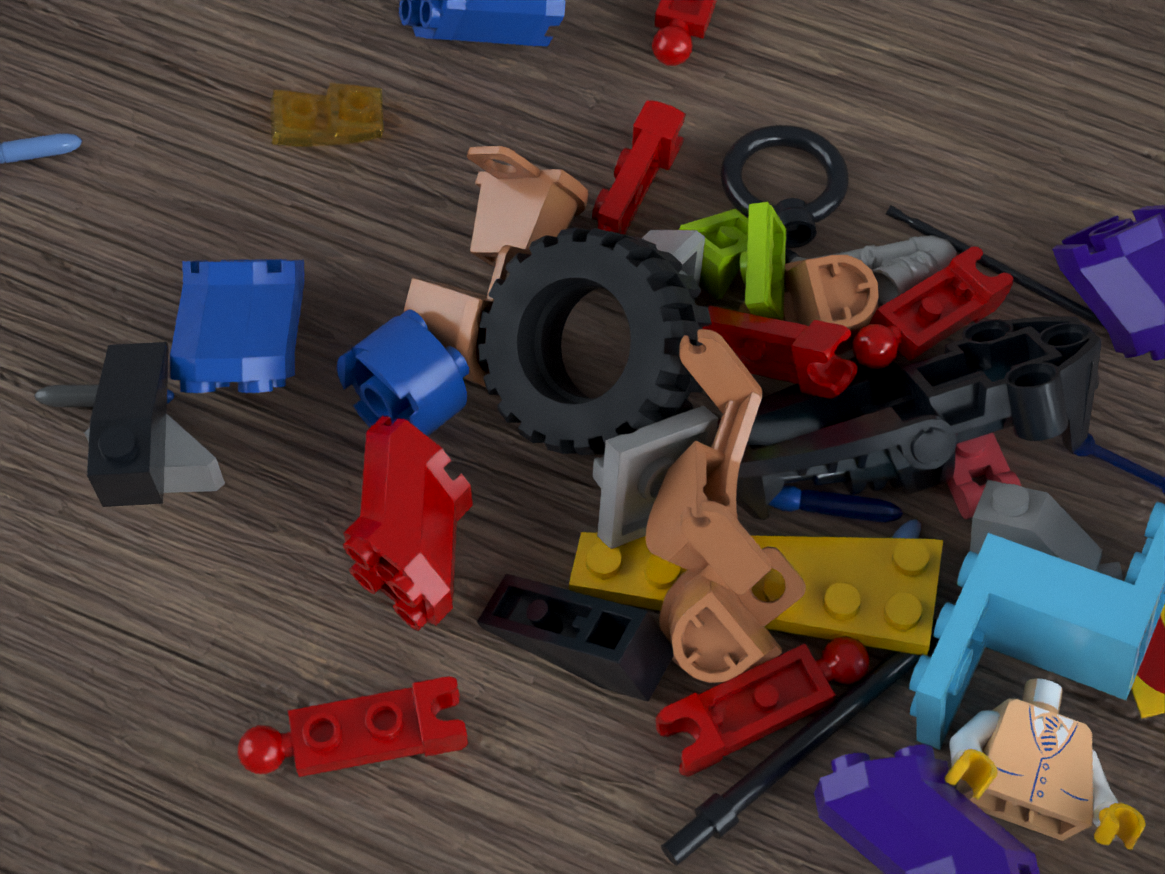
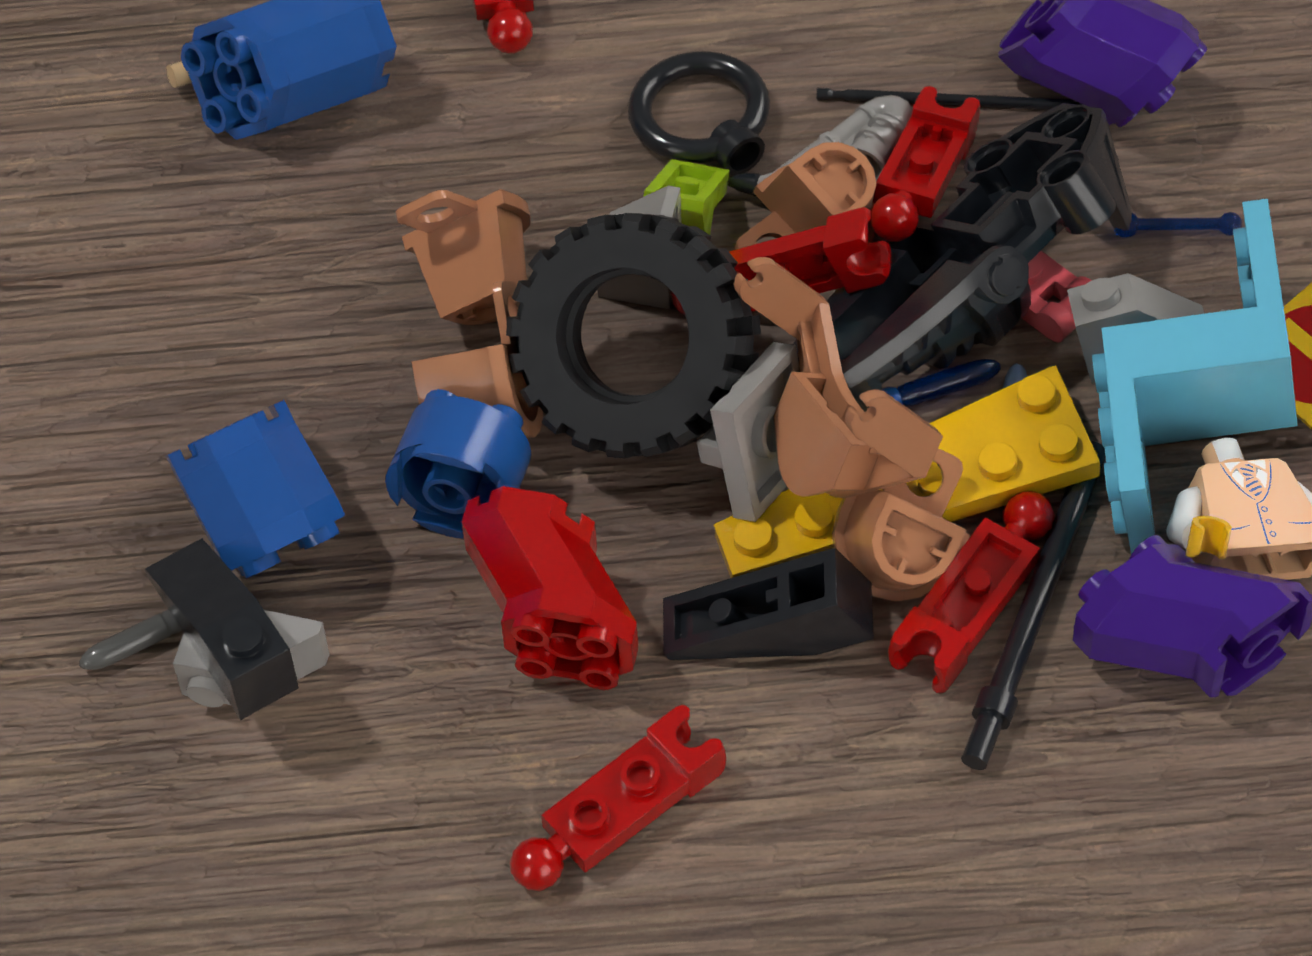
camera: 25 degrees left, 5 degrees down
clear yellow slope [271,83,384,146] -> none
red plate [592,100,686,235] -> none
lime plate [740,202,786,320] -> none

